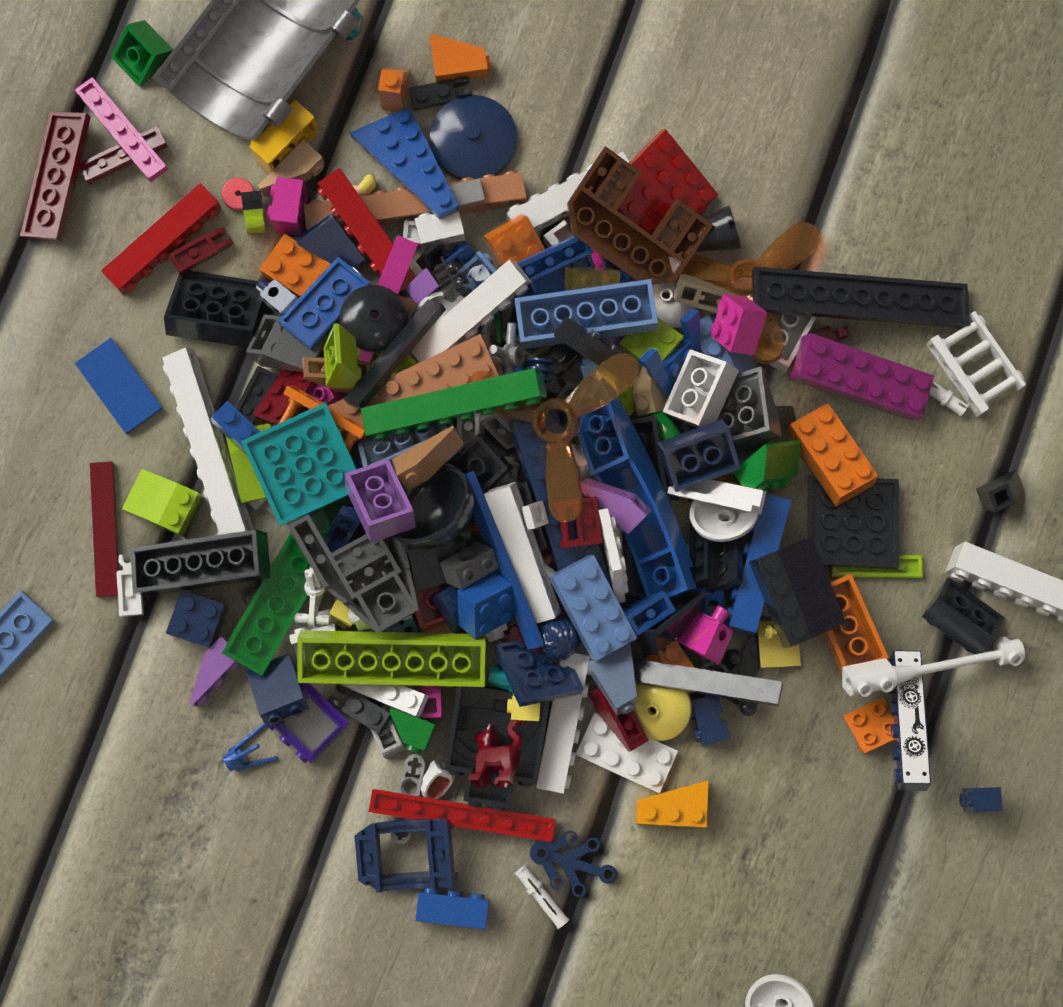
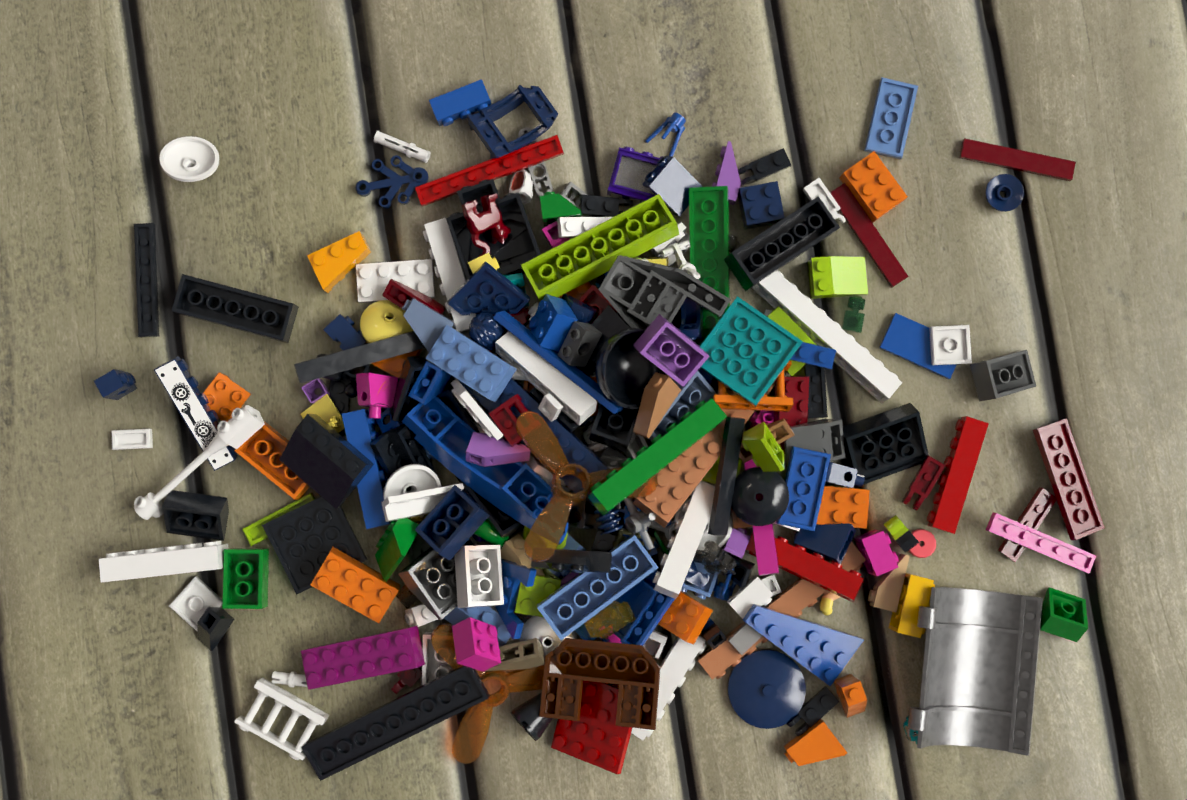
camera: 150 degrees right, 5 degrees up
none -> white tile [112,429,153,450]
none -> black tile [134,223,160,338]
none -> white tile [169,576,223,632]
none -> black brick [171,274,299,343]
none -> green brick [222,548,269,609]
none -> medium lavender piece [301,378,330,404]
none -> white bracket [405,604,438,627]
none -> black leg [701,617,727,650]
none -> black hinge [738,148,791,186]
none -> orange brick [839,151,908,223]
none -> clear green plate [842,295,865,333]
none -> white tile [929,325,972,365]
none -> dark grey slope [970,350,1036,402]

